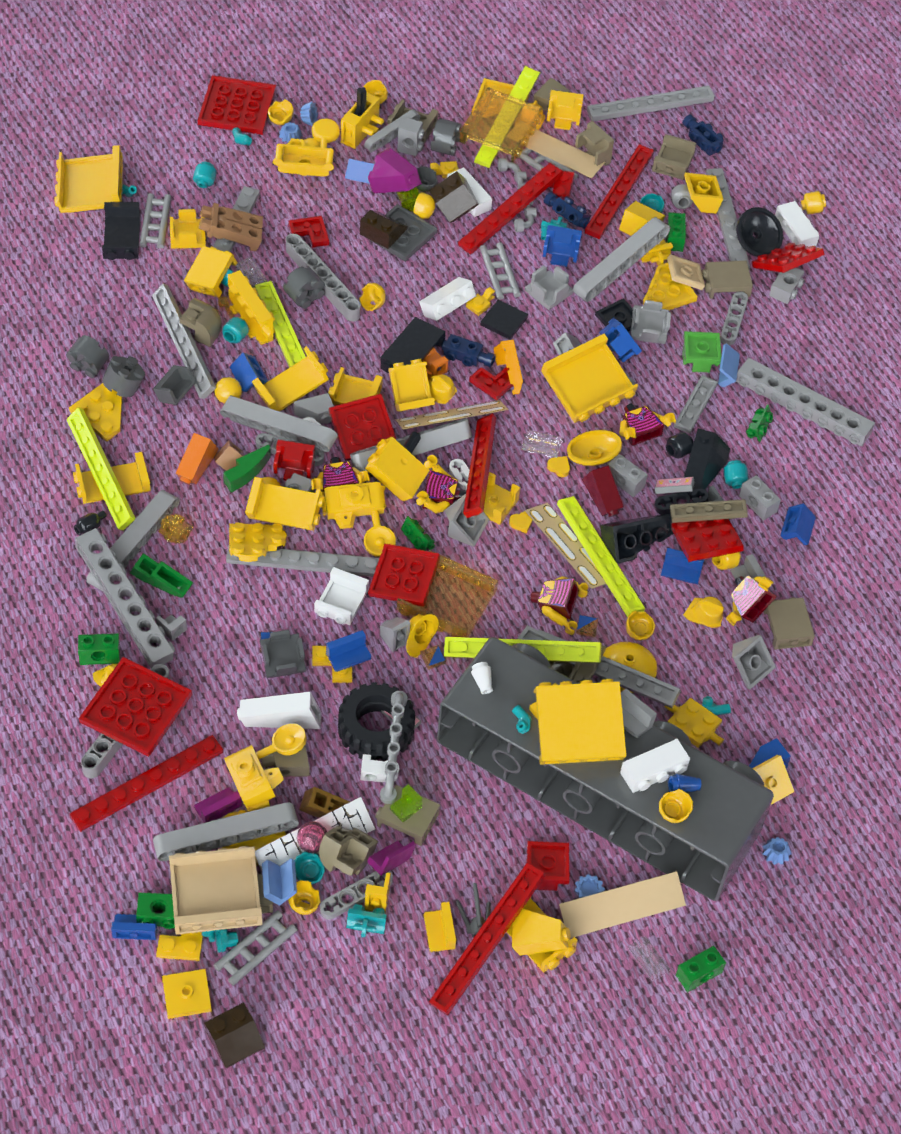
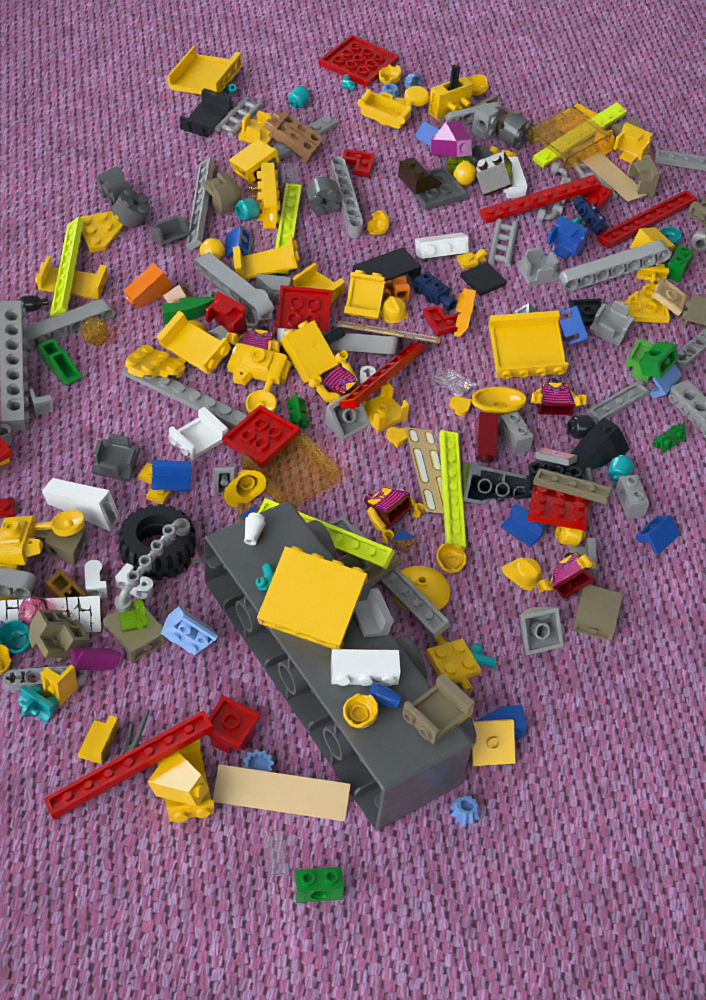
camera: 25 degrees right, 5 degrees down
none -> white leg [84,560,107,598]
none -> light blue slope [161,607,218,655]
none -> dark tan panel [402,673,475,745]
none -> green brick [639,341,679,378]

